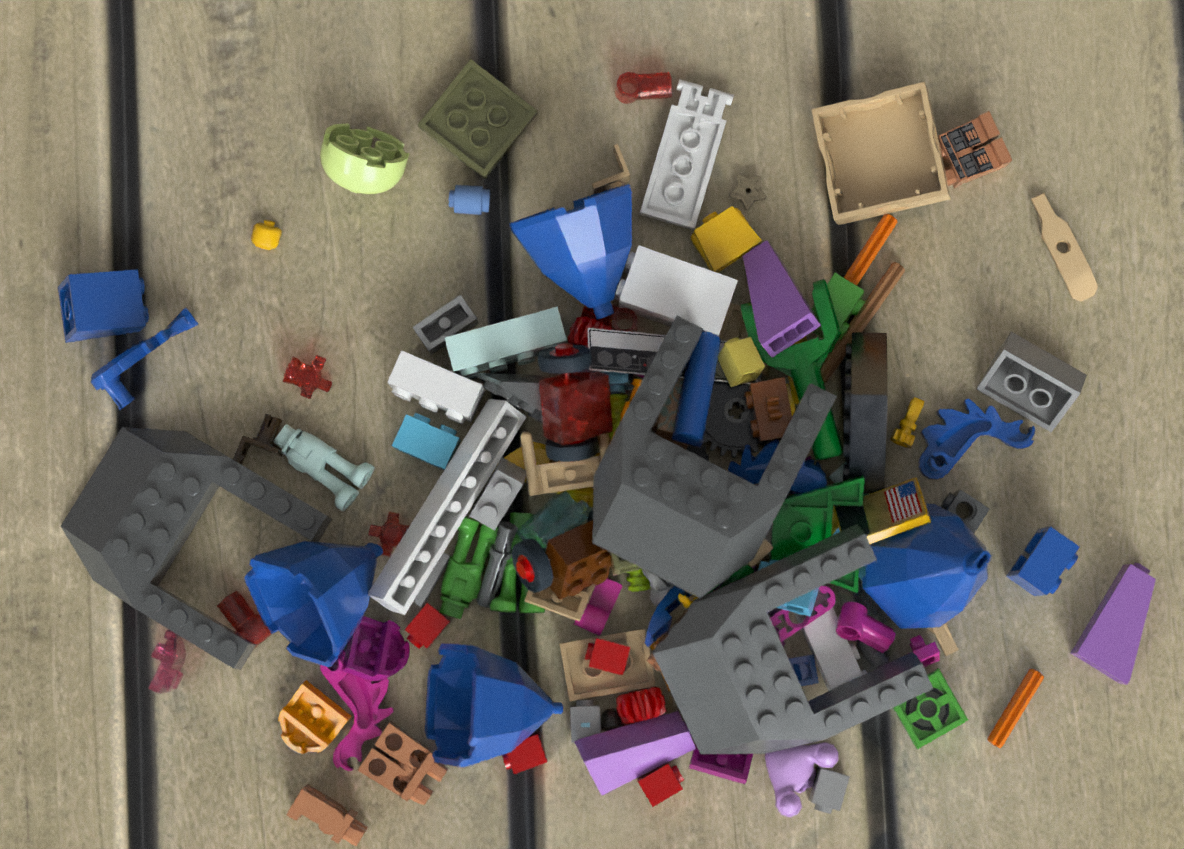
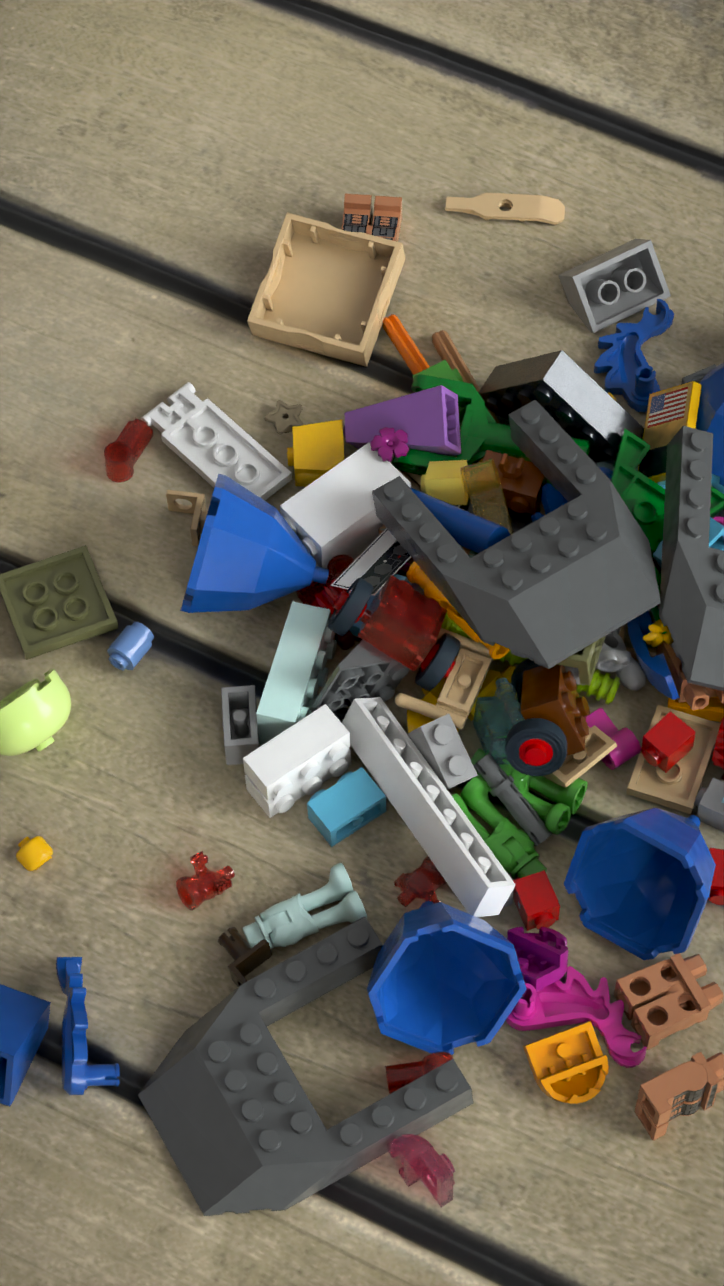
camera: 55 degrees left, 25 degrees down
none -> magenta plant [370,427,409,462]
none -> clear yellow plate [461,458,514,535]

